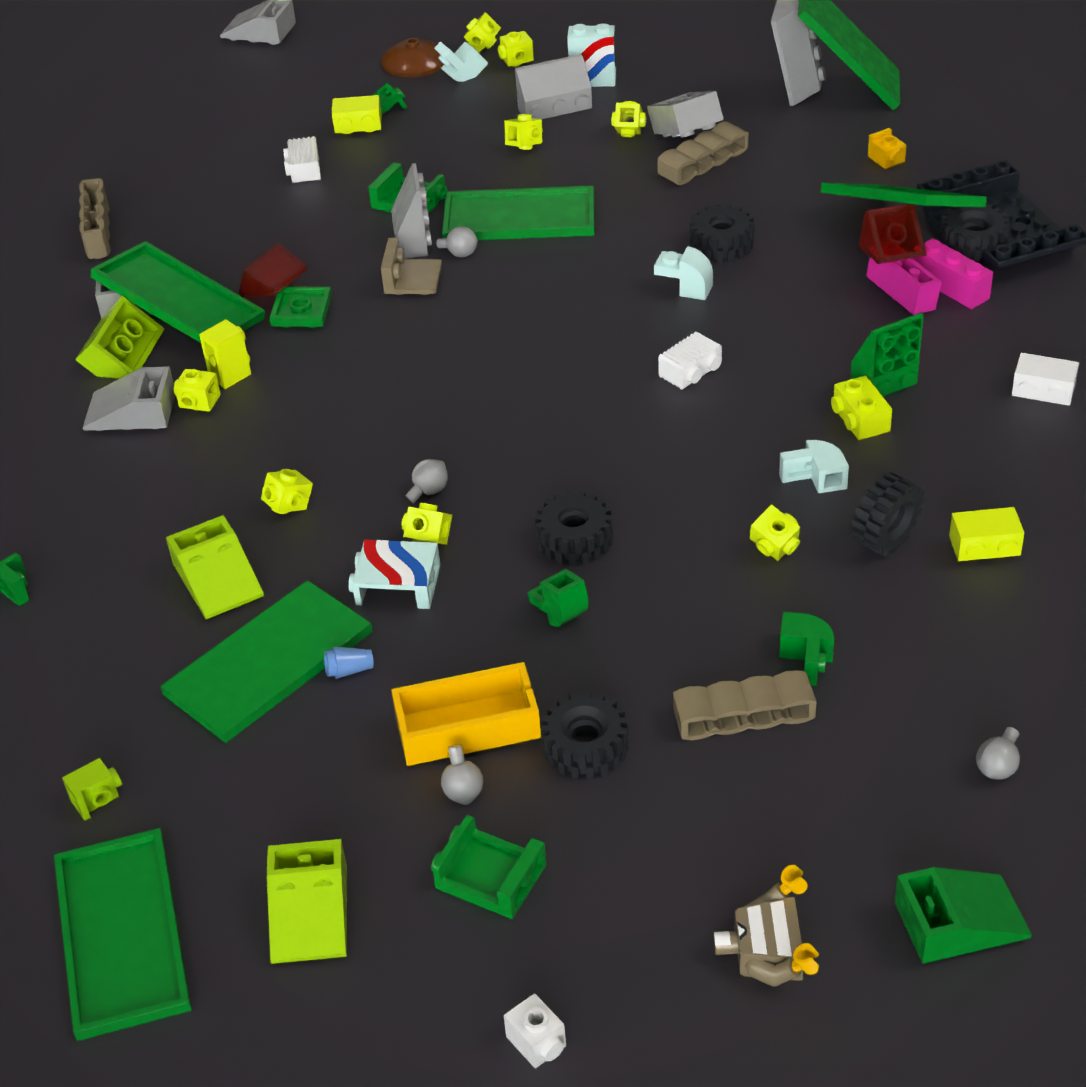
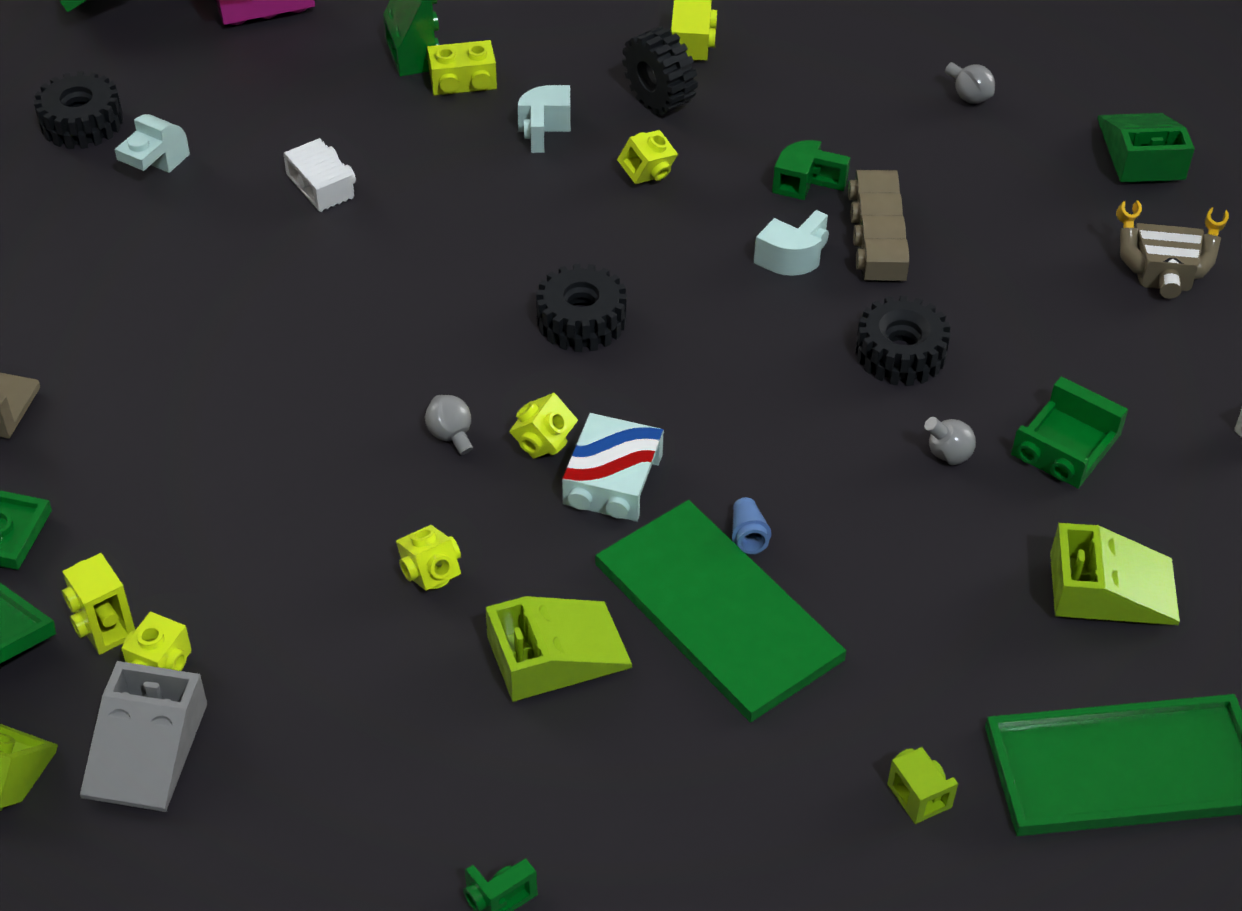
camera: 85 degrees left, 5 degrees up
yellow piece [391,662,541,766] -> none
green brick [527,569,589,627] -> none
none -> light aqua brick [754,210,829,276]

